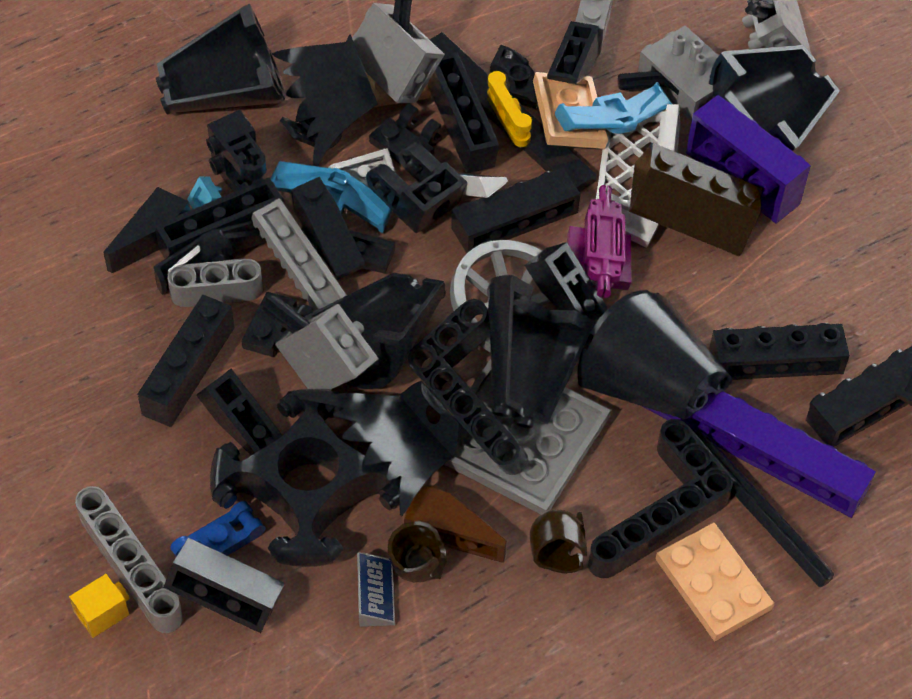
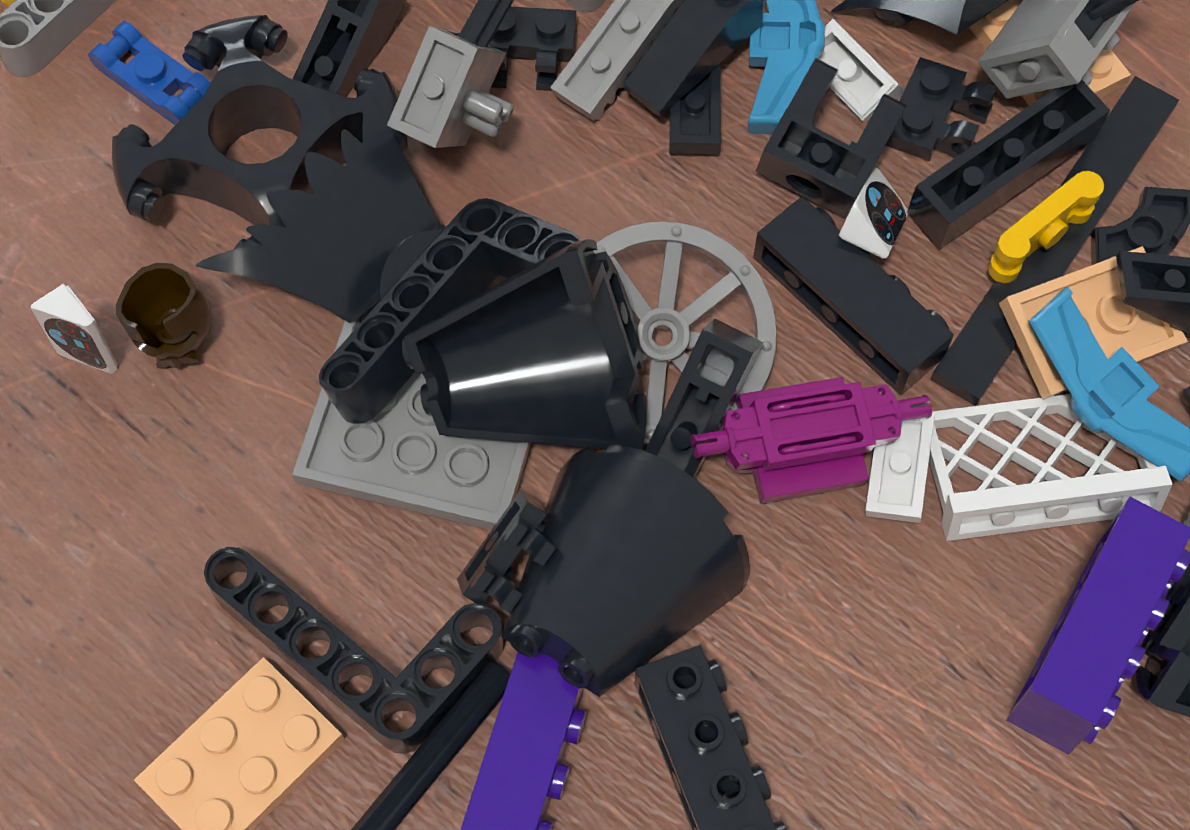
camera: 75 degrees right, 10 degrees up
black brick [163,538,285,633] -> none
black cone [304,273,446,389] -> none
slope [357,553,395,627] -> none
reddish brown slope [404,485,507,563] -> none
dark brown helmet [530,509,587,574] -> none
dark brown slope [629,143,762,256] -> none
none -> white slope [31,283,118,374]
none -> black plate [457,489,556,613]

